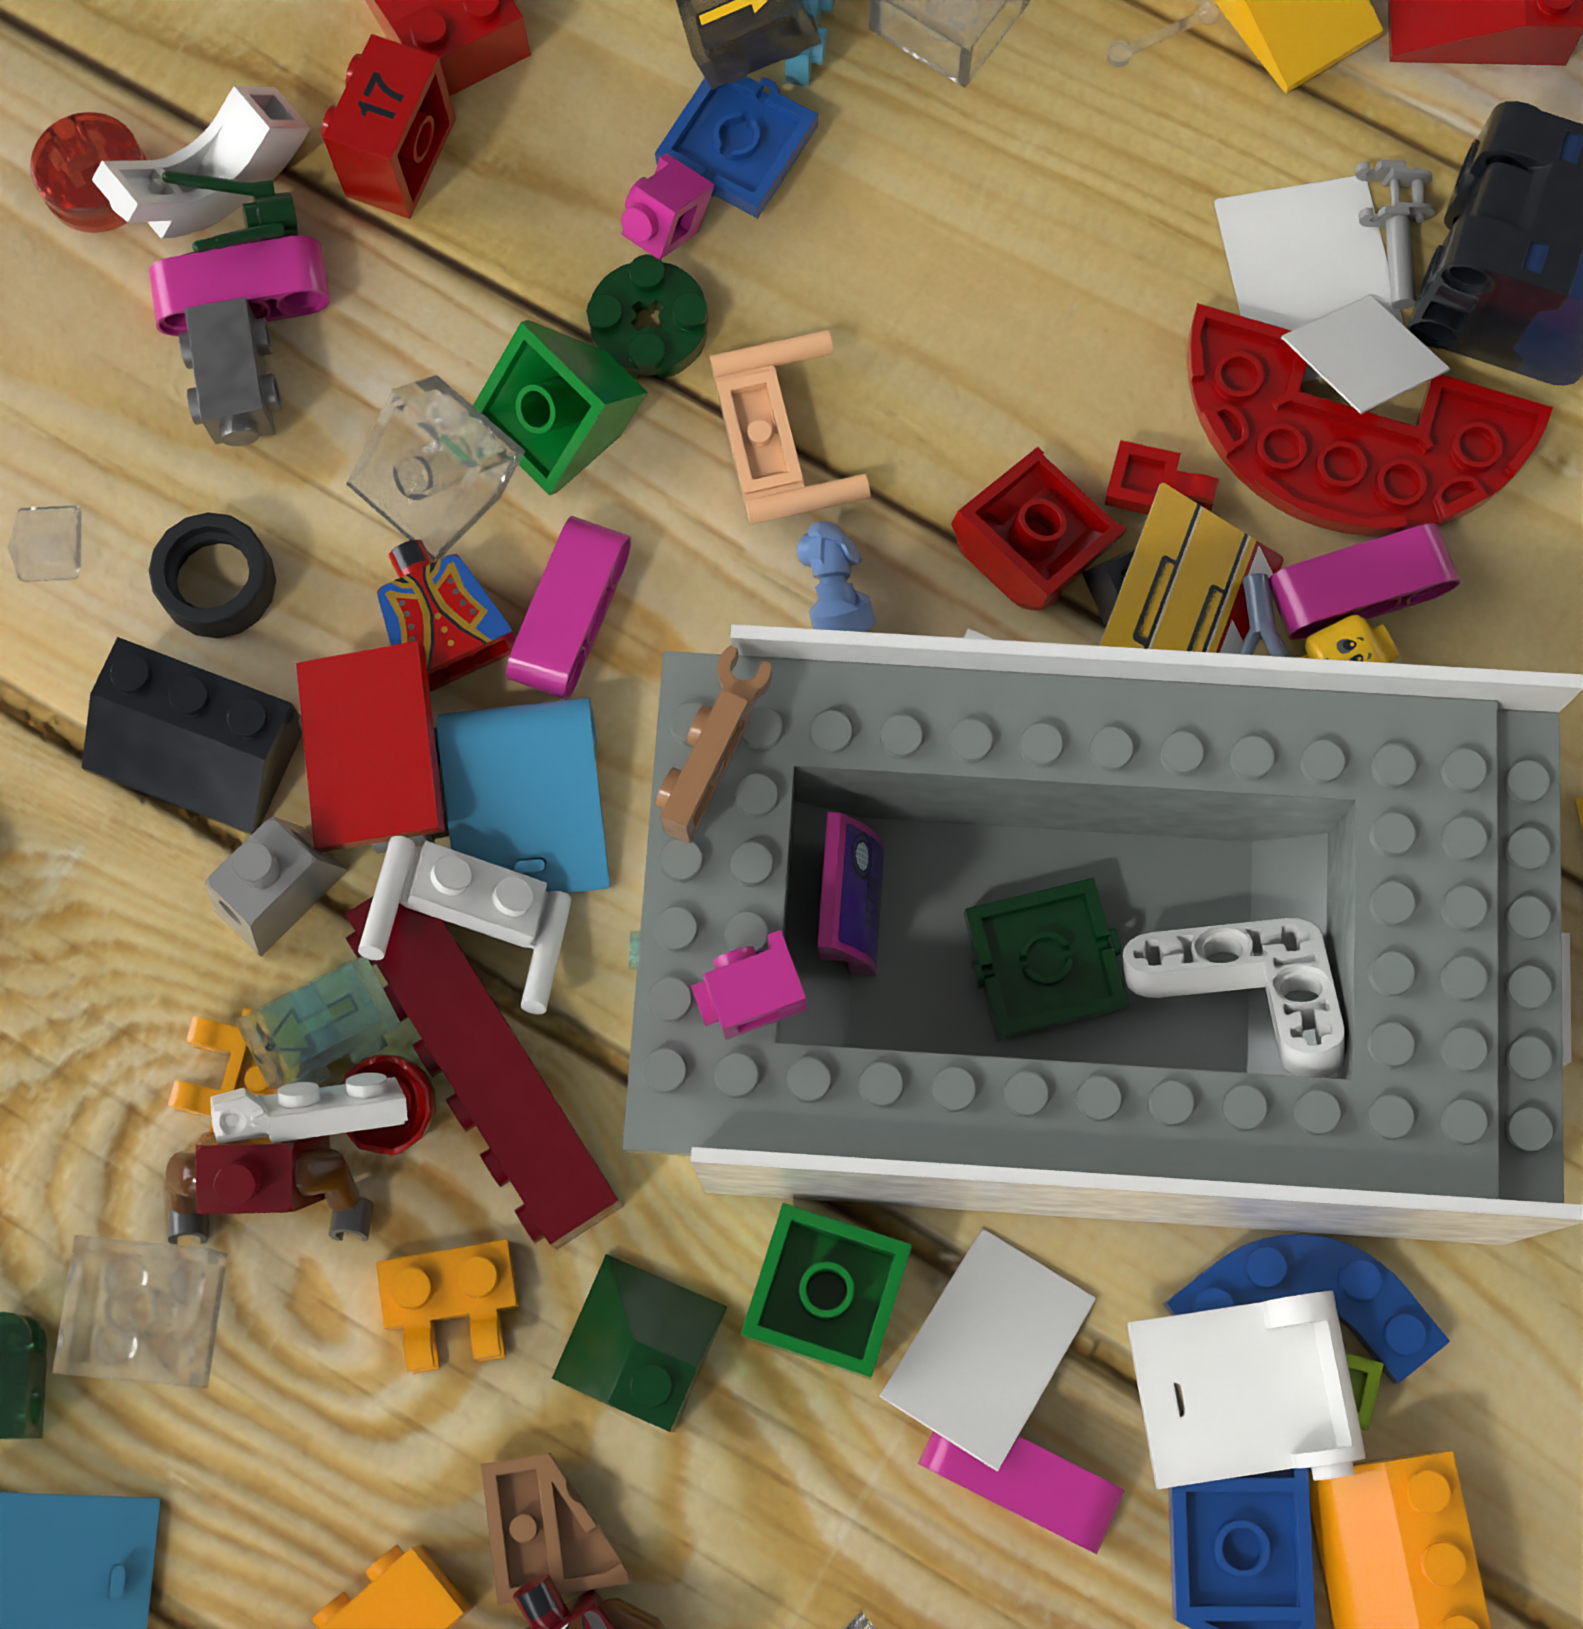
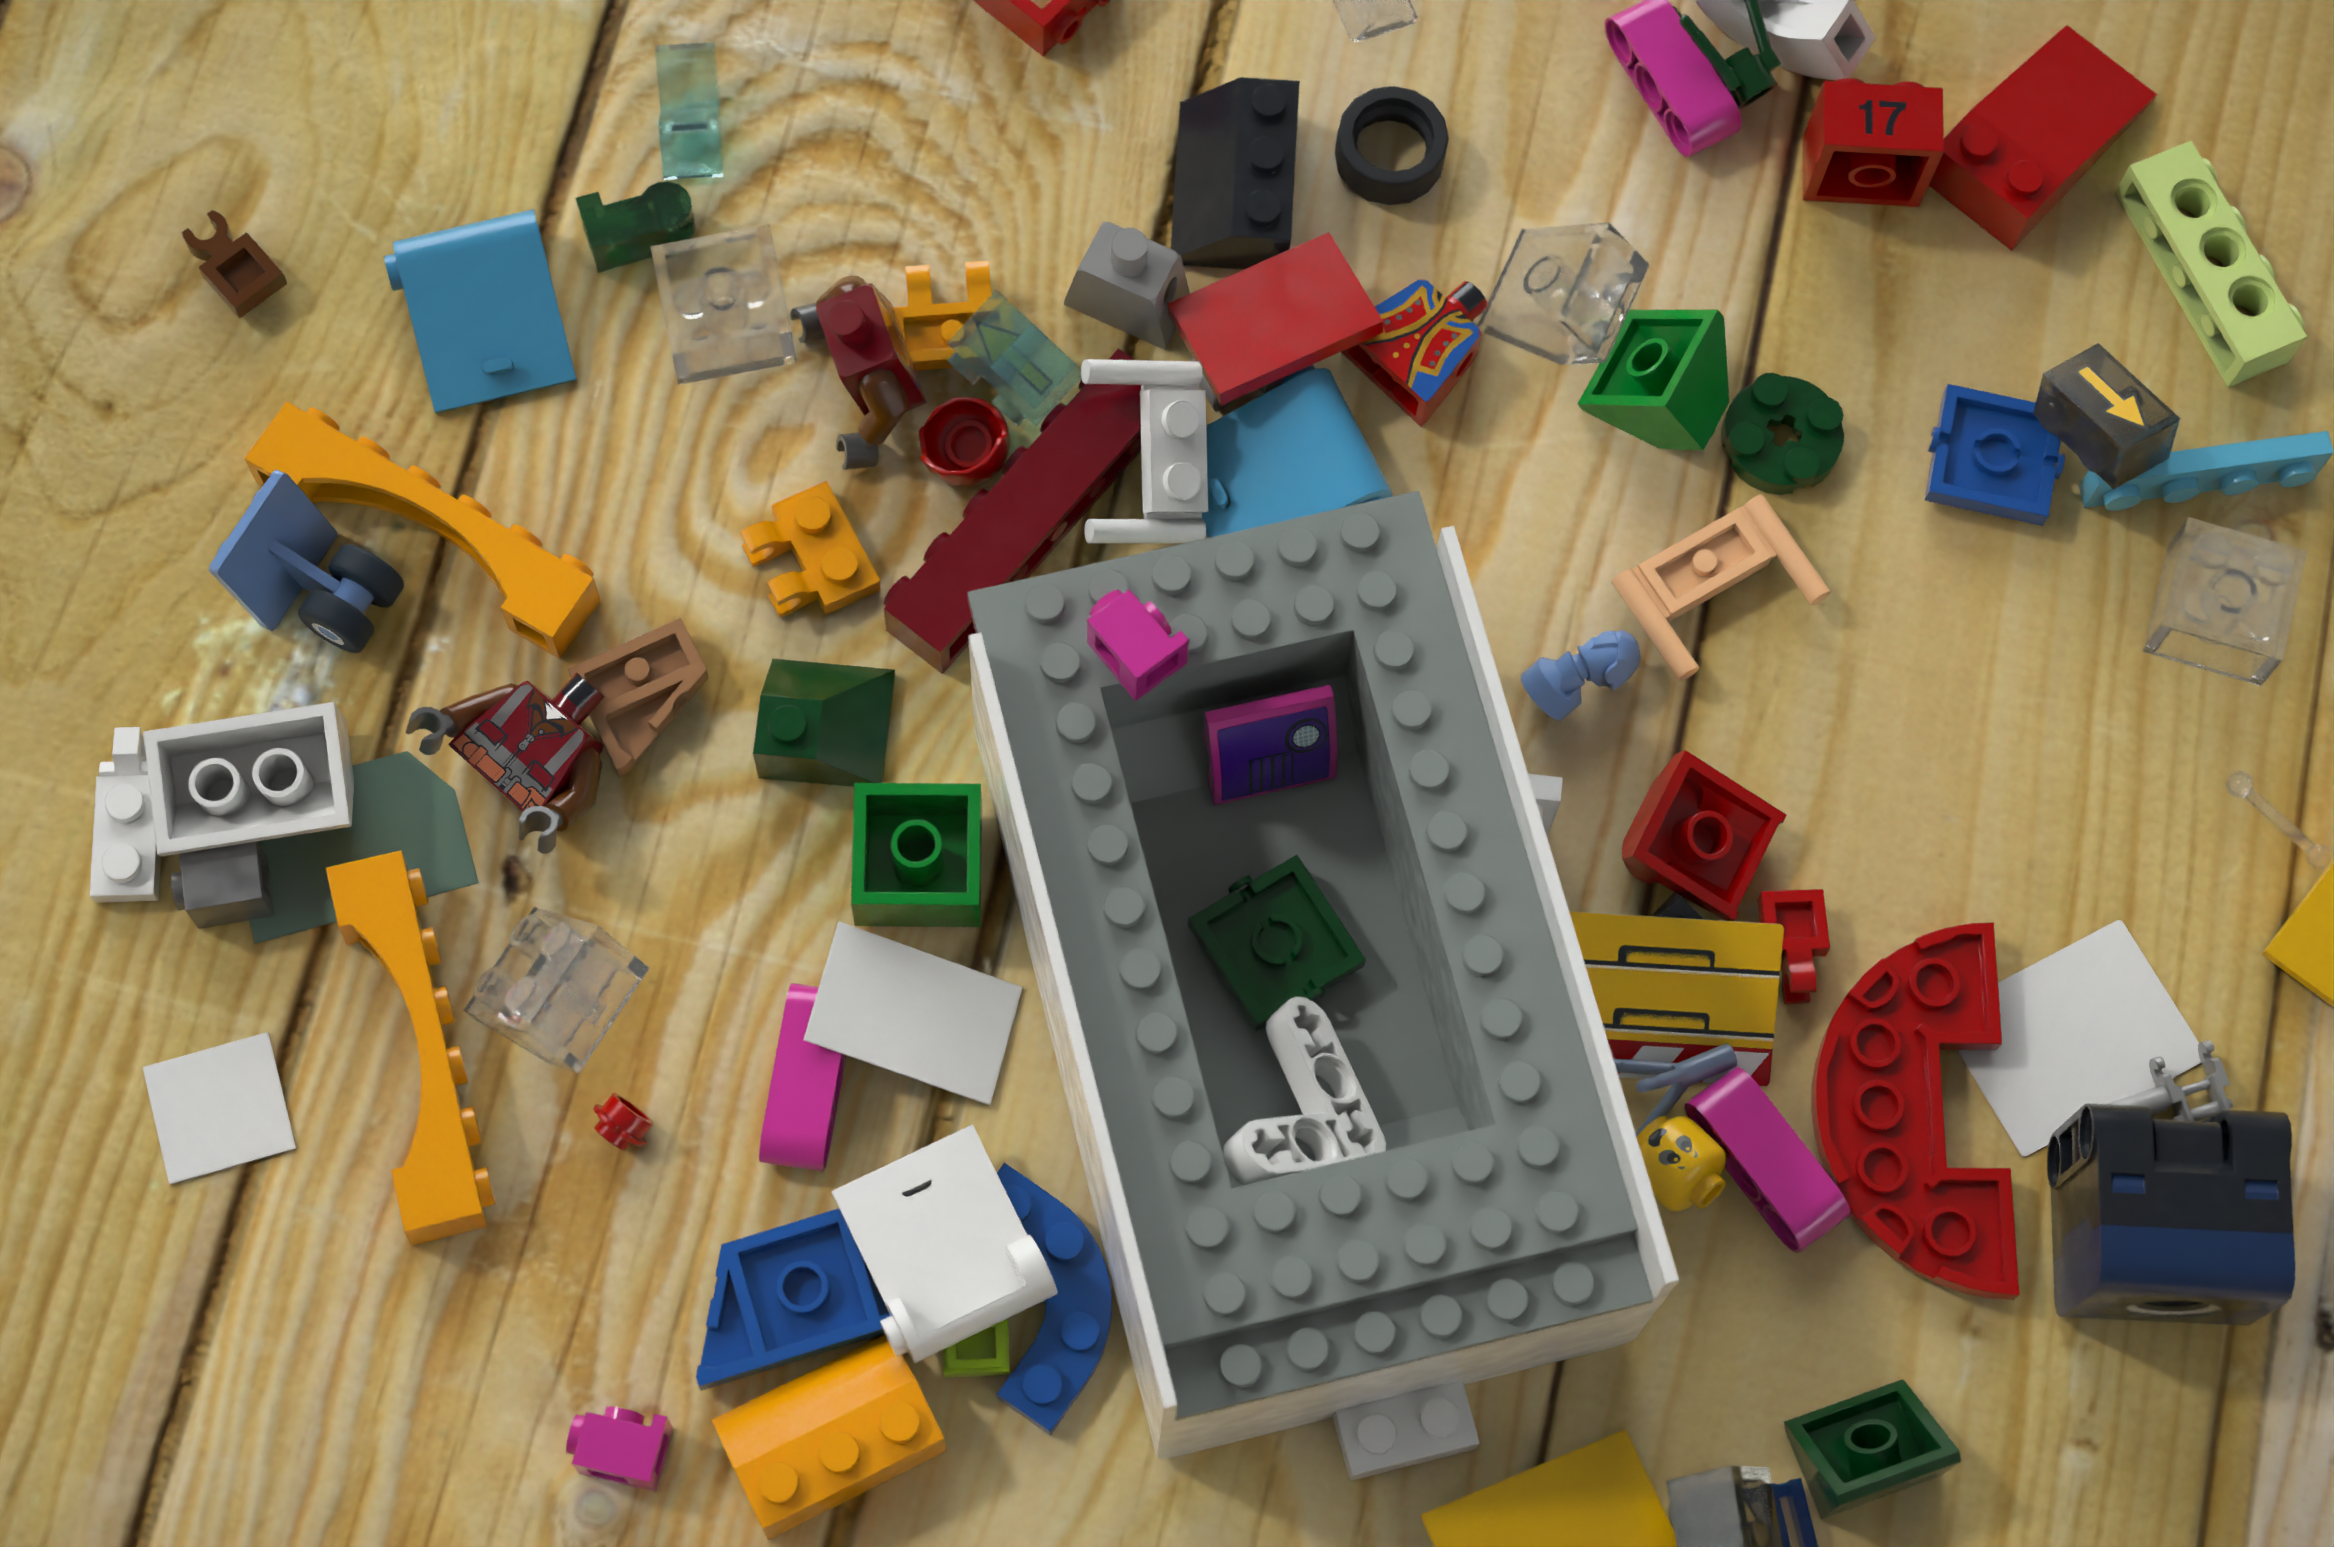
camera: 65 degrees right, 5 degrees down
flat silver brick [179,297,281,446] -> none
white hinge [211,1073,408,1144] -> none
dark pink beam [506,516,631,700] -> none
dark pink brick [621,153,714,260] -> none
medium nougat plate [655,645,772,844] -> none
white piece [1281,295,1450,414] -> none

